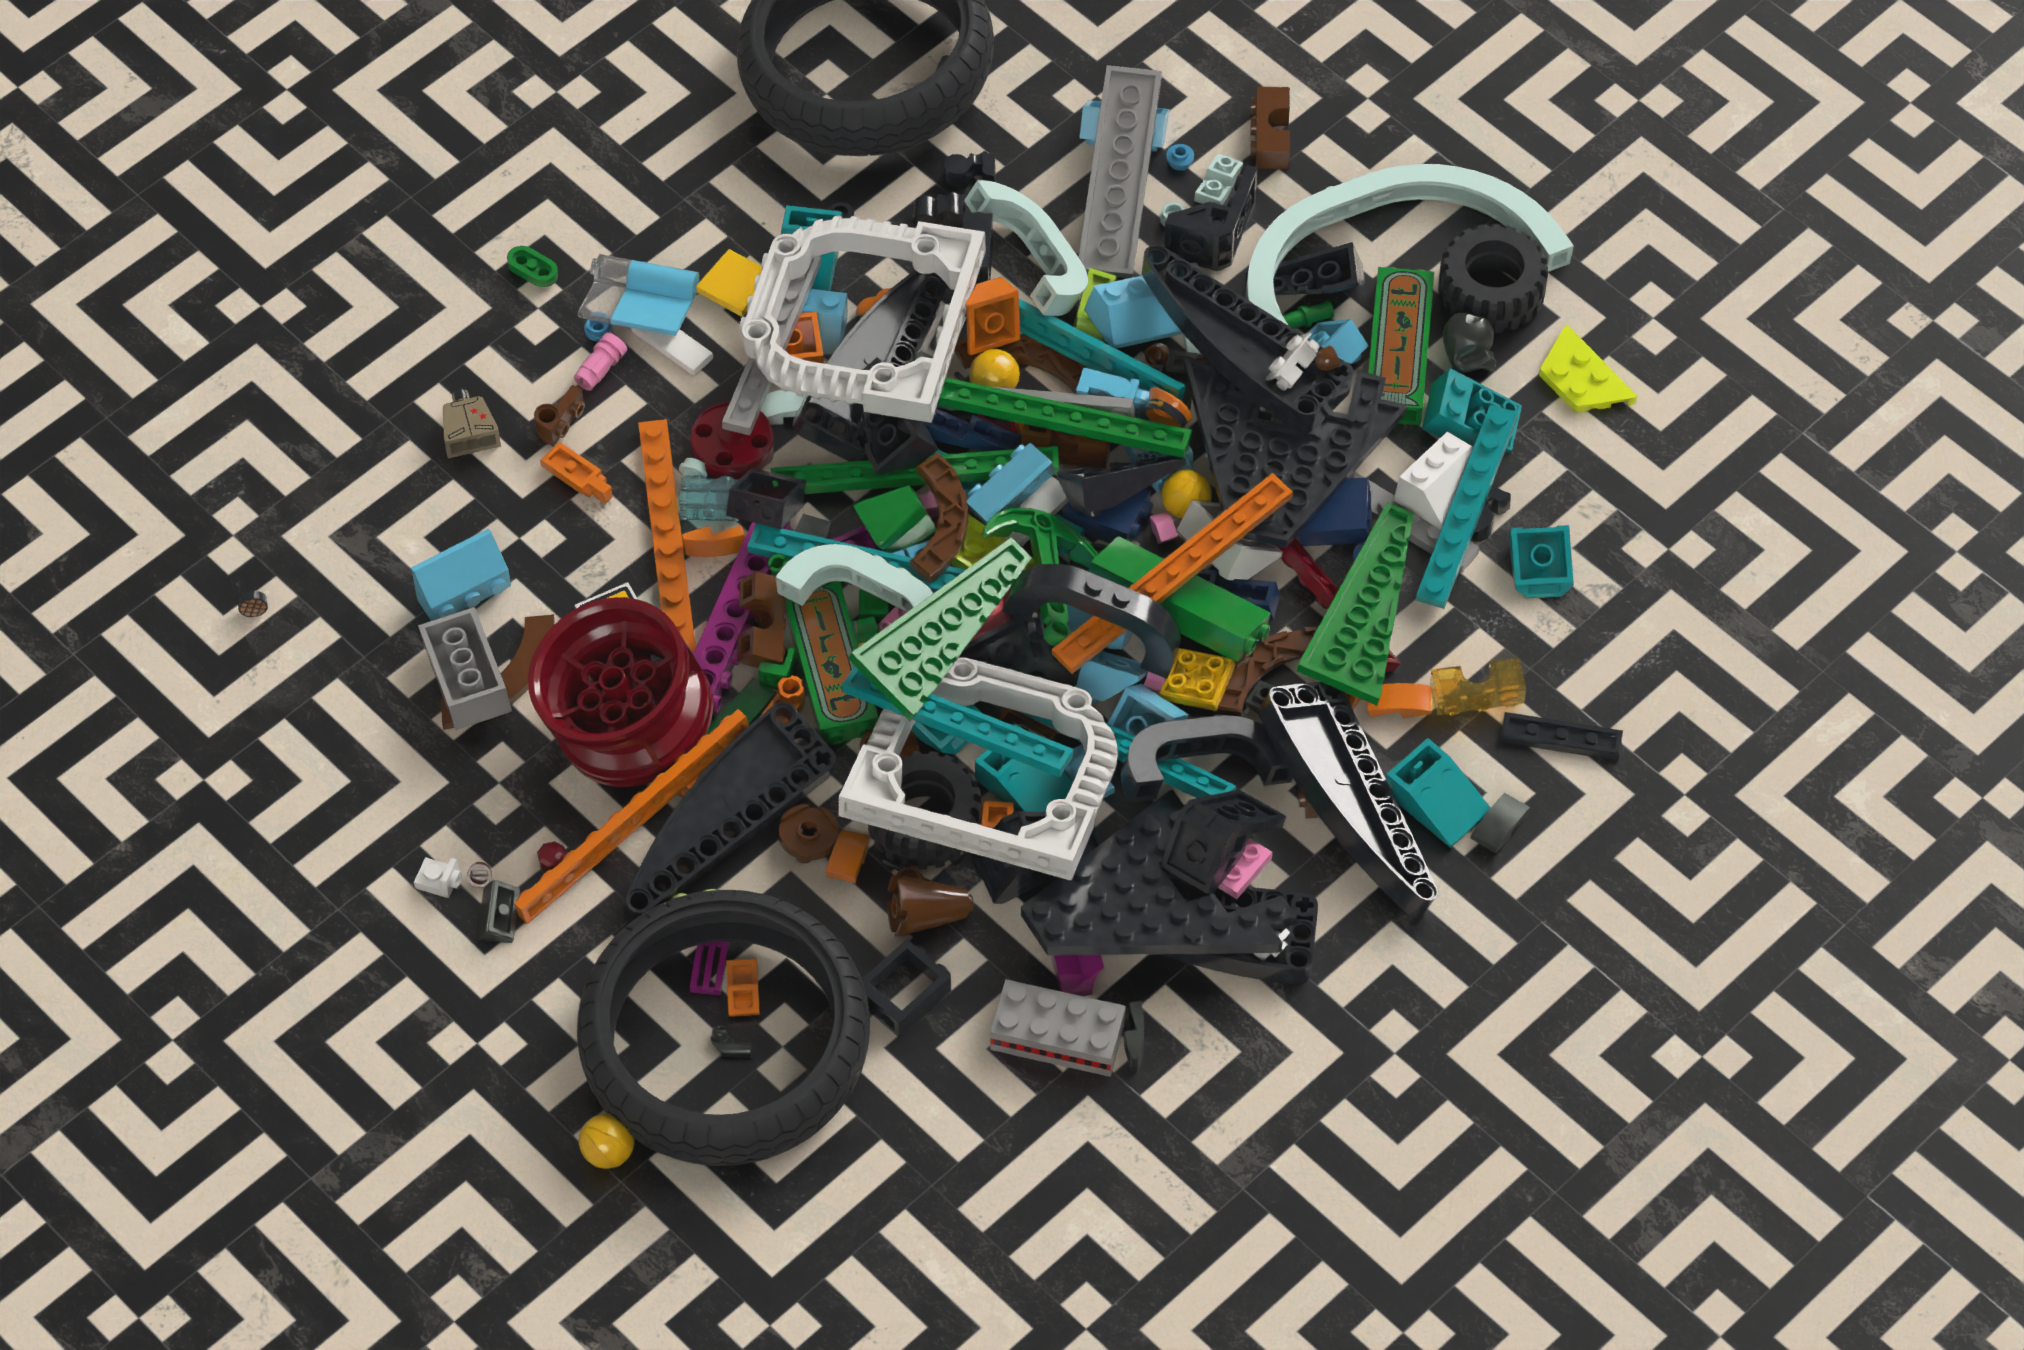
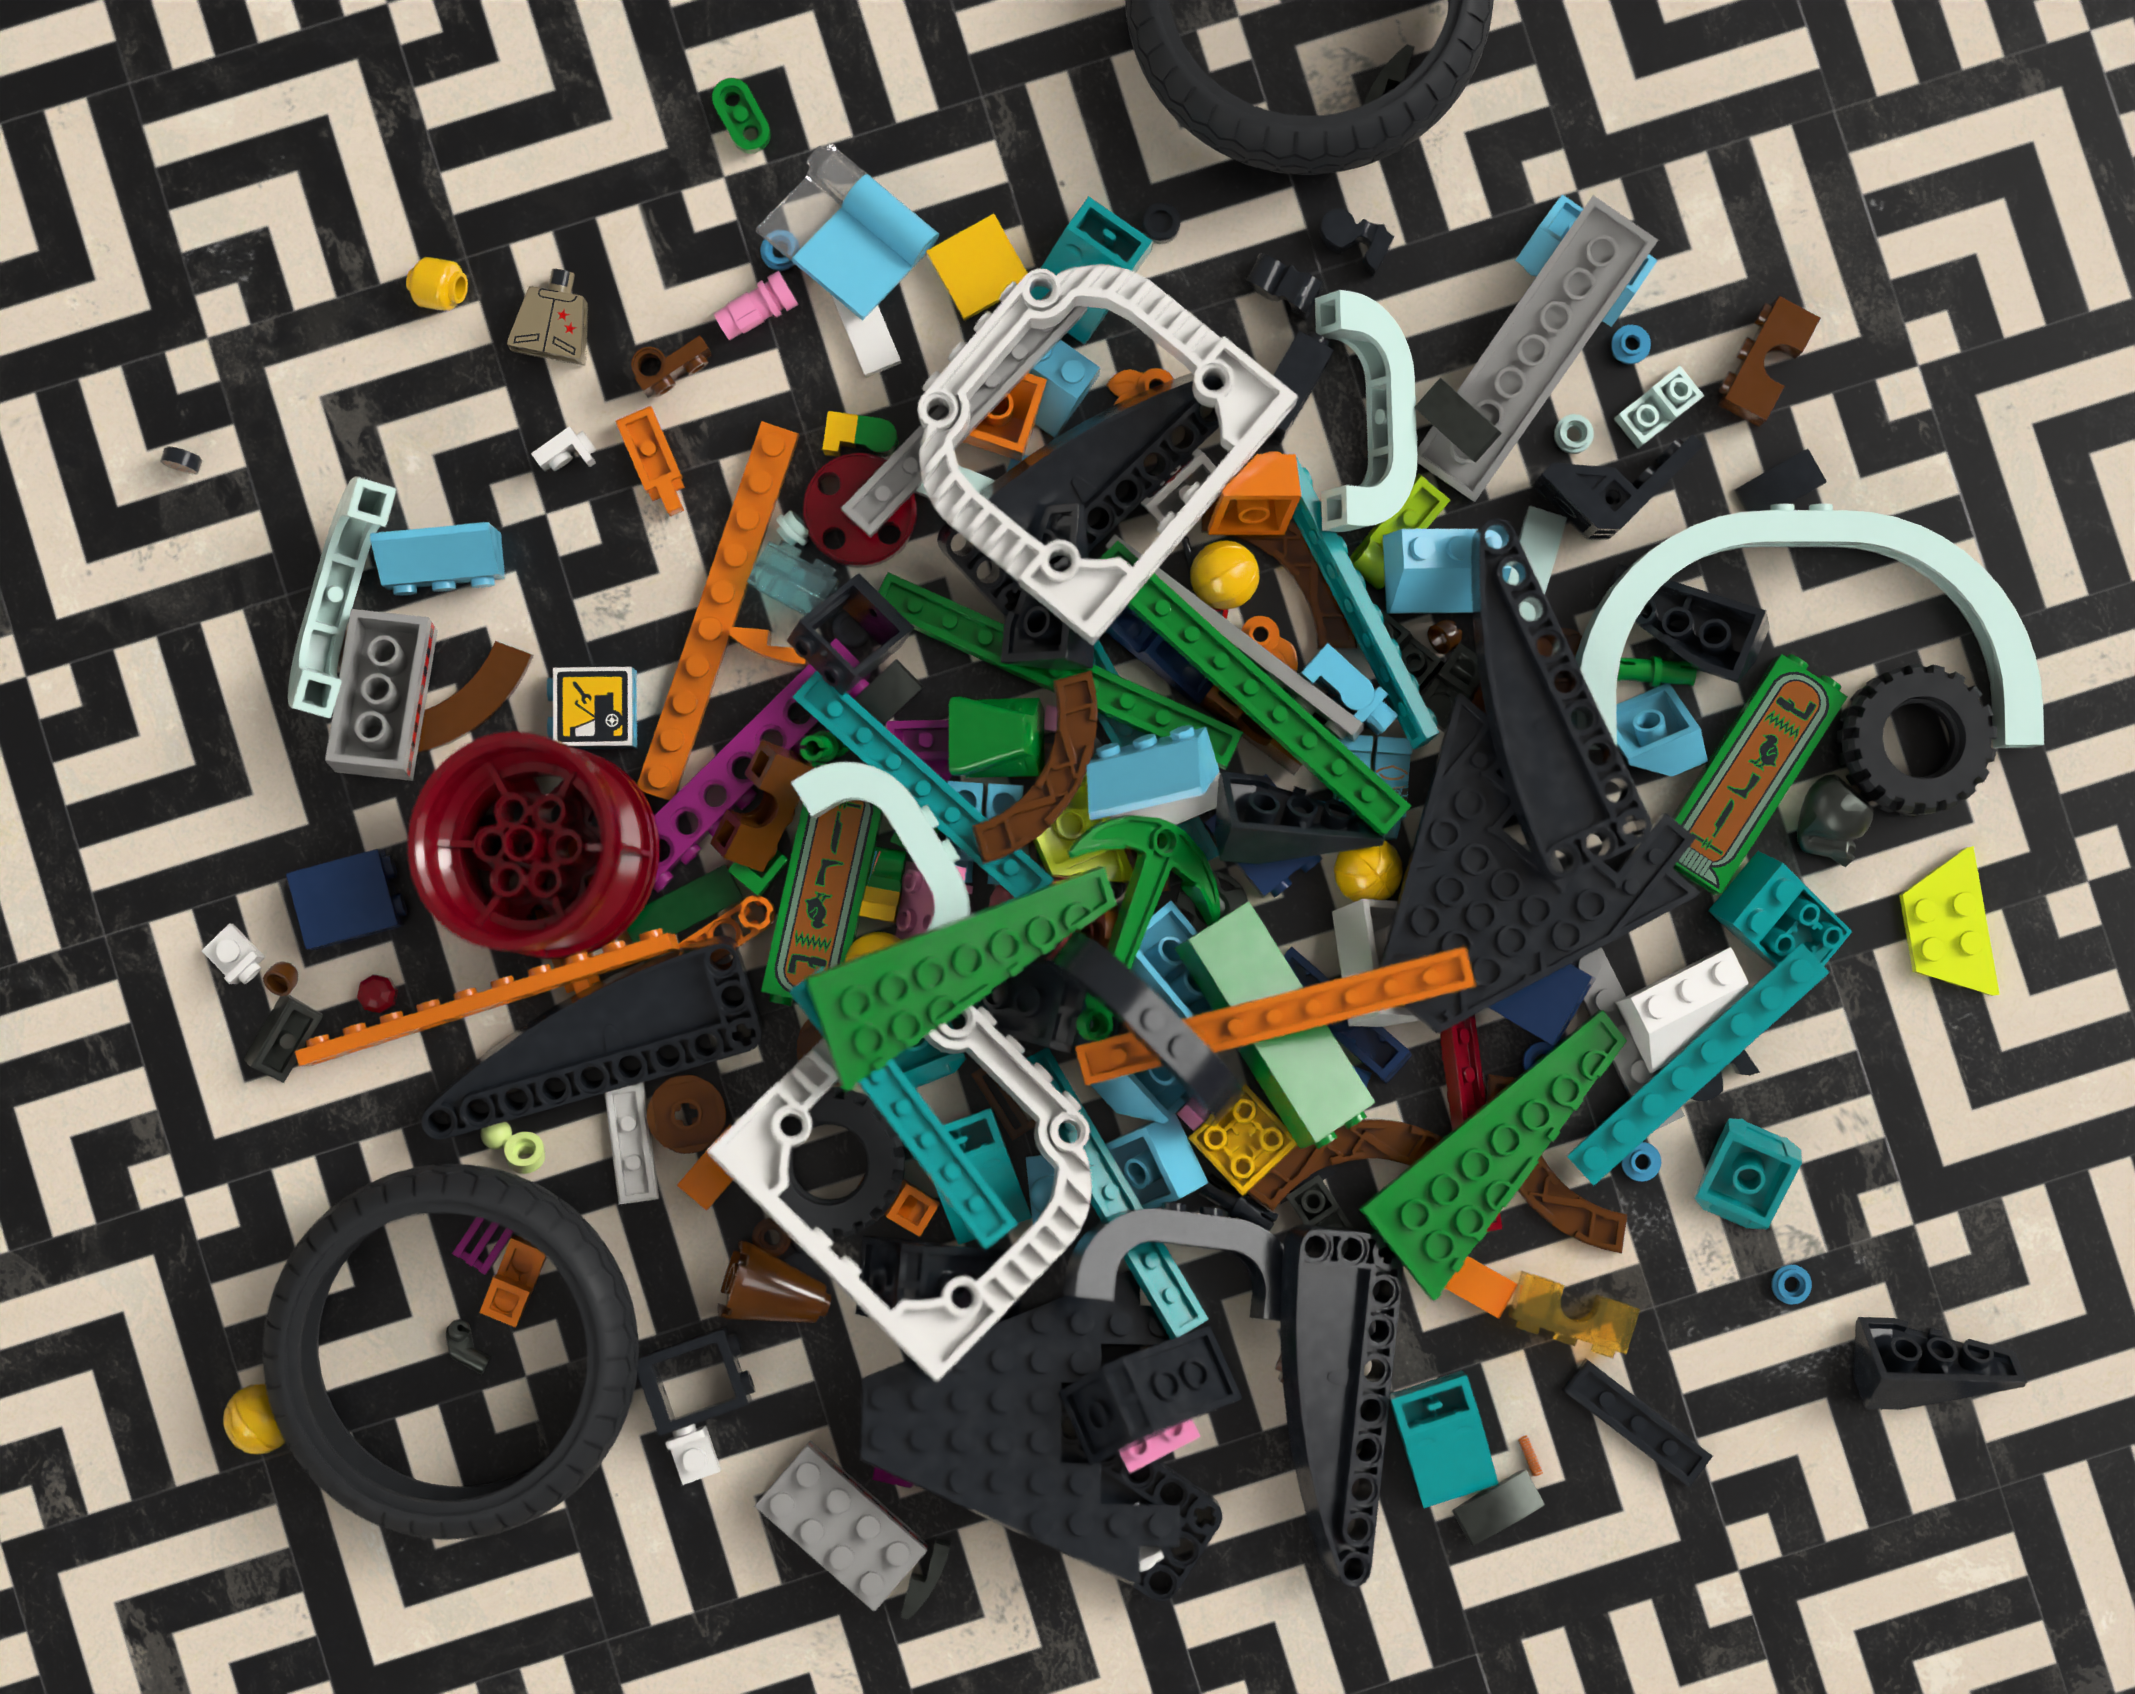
camera: 25 degrees right, 30 degrees up
orange piece [1137,387,1193,428] -> none
bright pink piece [1150,511,1178,544] -> none
white hinge [1266,332,1320,391] -> none
reddish brown hinge [1315,346,1339,371] -> none
none -> dark blue brick [286,849,407,950]
none -> light aqua arch [288,477,396,718]
none -> yellow head [406,257,468,311]
none -> white bracket [531,426,596,471]
none -> white tile [605,1082,659,1204]
none -> white bracket [665,1424,721,1485]
none -> leg [822,411,898,457]
none -> pearl dark grey slope [1414,378,1502,463]
none -> reddish brown tile [1486,1074,1627,1254]
none -> orange leg [1518,1435,1543,1476]
none -> dark azure plate [1621,1142,1661,1181]
none -> black slope [1734,448,1827,512]
none -> dark azure plate [1771,1265,1812,1304]
none -> black wedge [1854,1317,2027,1410]

